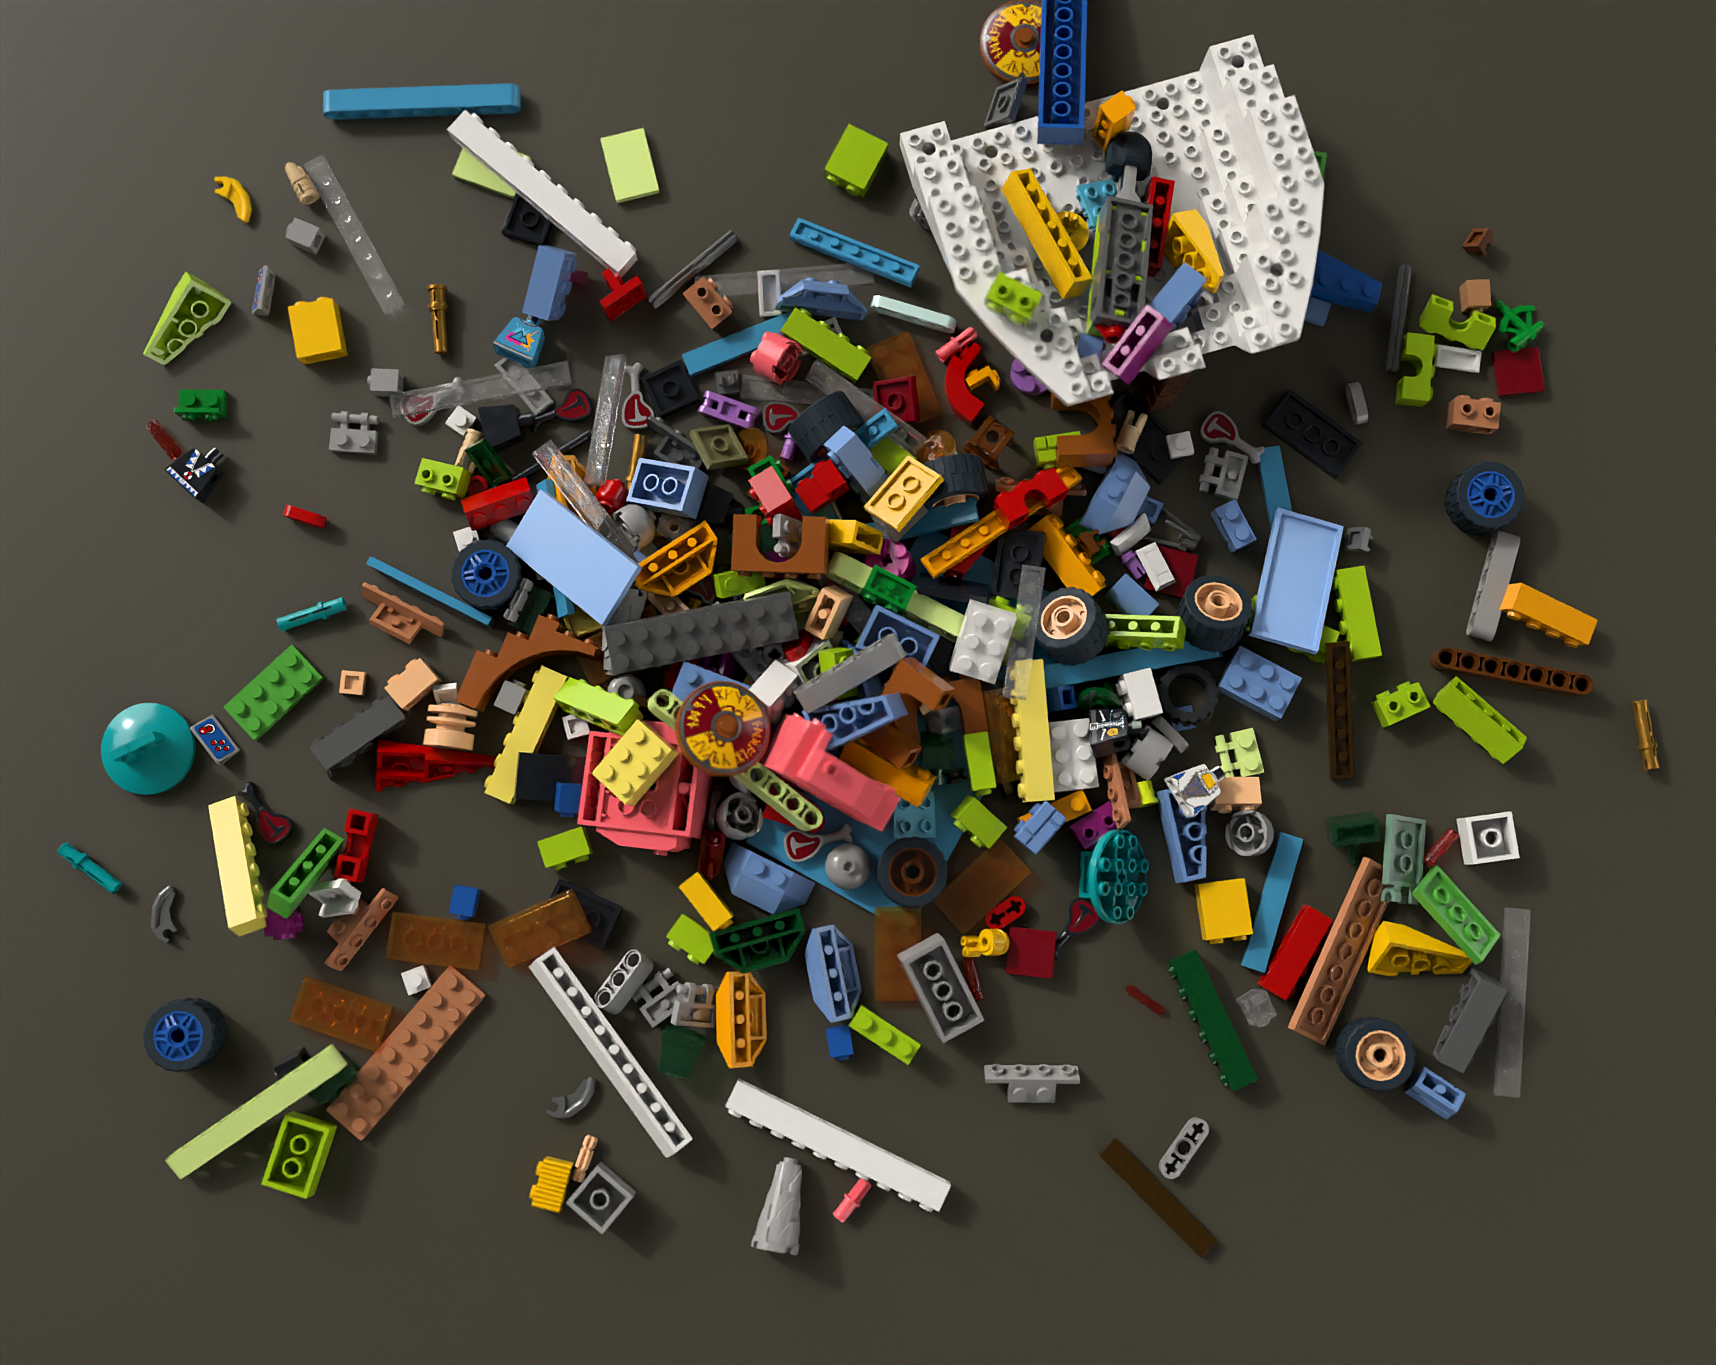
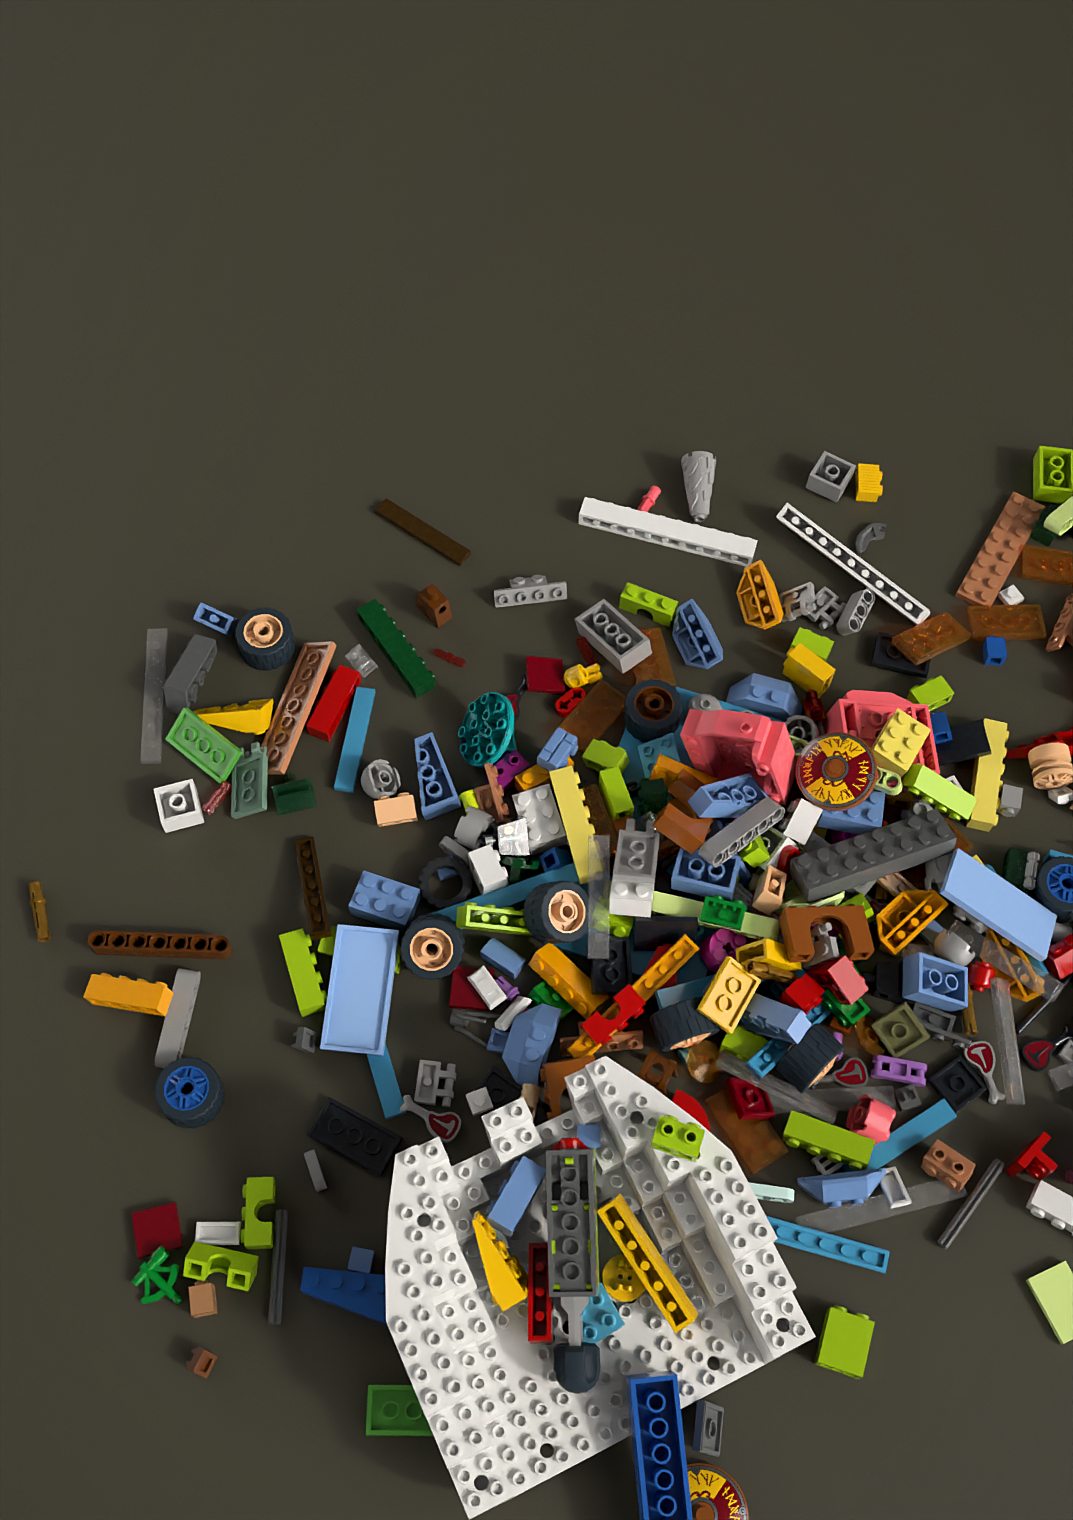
camera: 170 degrees right, 20 degrees down
dark orange arch [455,614,603,712] -> none
light nougat axle [571,1135,598,1183] -> none
clear green piece [657,1025,707,1080] -> none
dark green wedge [709,908,806,974] -> none
blue brick [826,1024,854,1061] -> none
reddish brown tile [1076,529,1106,559] -> none
light orange brick [1092,91,1136,153] -> none
magenta brick [1102,305,1174,385] -> none
light grey beam [1159,1117,1209,1179] -> none
torso [1164,764,1225,818] -> none
yellow brick [1194,878,1253,944] -> none
medium blue brick [1211,499,1256,554] -> none
yellowish green plate [1215,728,1264,777] -> none
lime brick [1371,681,1430,728] -> none
lime brick [1433,676,1527,764] -> none
nougat brick [1446,395,1501,435] -> none
none -> reddish brown torso [416,584,452,628]
none -> light grey tile [613,819,660,884]
none -> pearl gold pin [745,960,798,985]

